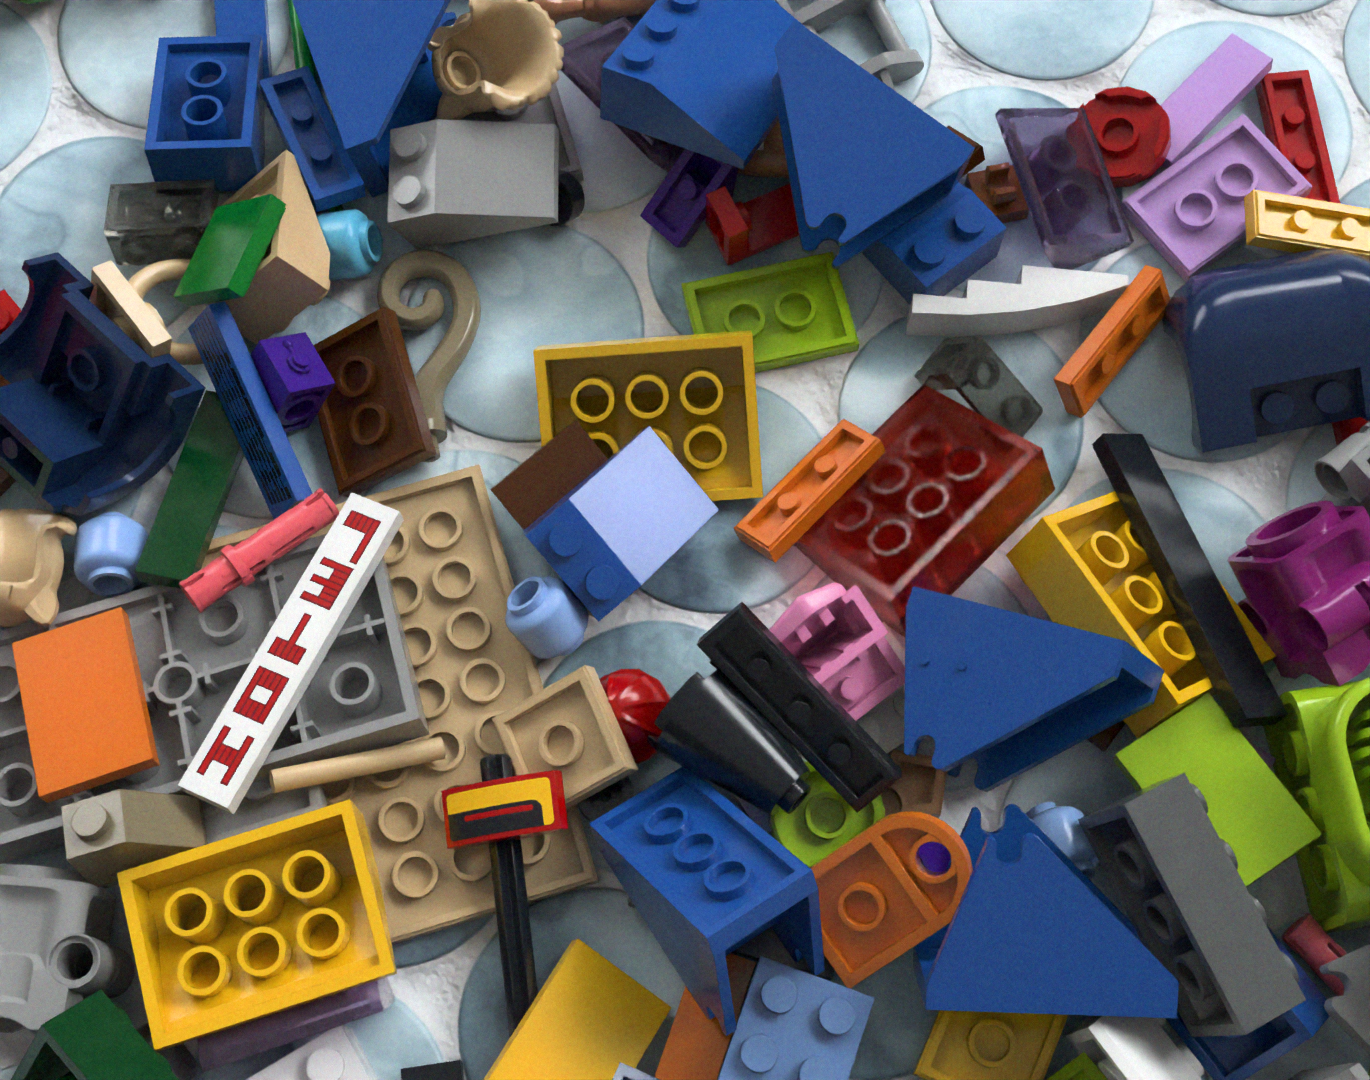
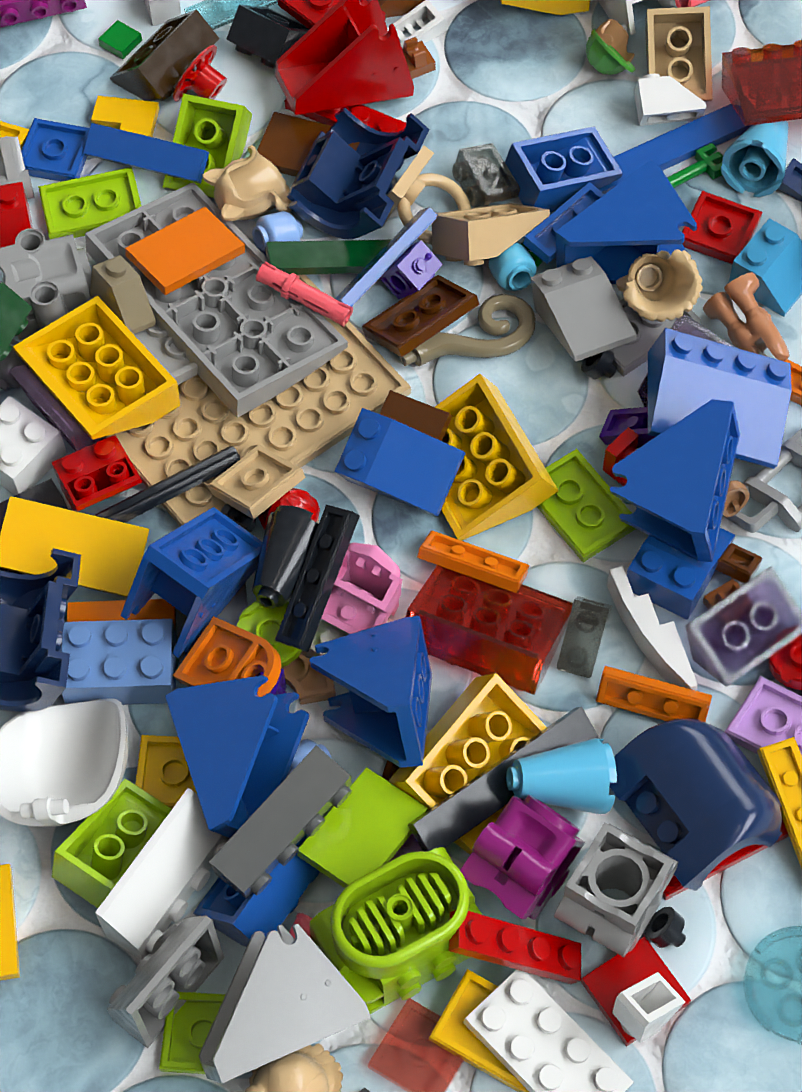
camera: 70 degrees right, 10 degrees down
green tile [173,194,286,307] -> none
white tile [178,493,404,814] -> none
tan bar [269,737,446,793] -> none
slope [441,770,568,849] -> none
light blue head [505,576,589,659] -> none
none -> red slope [51,434,142,512]
none -> medium azure cone [506,738,617,814]

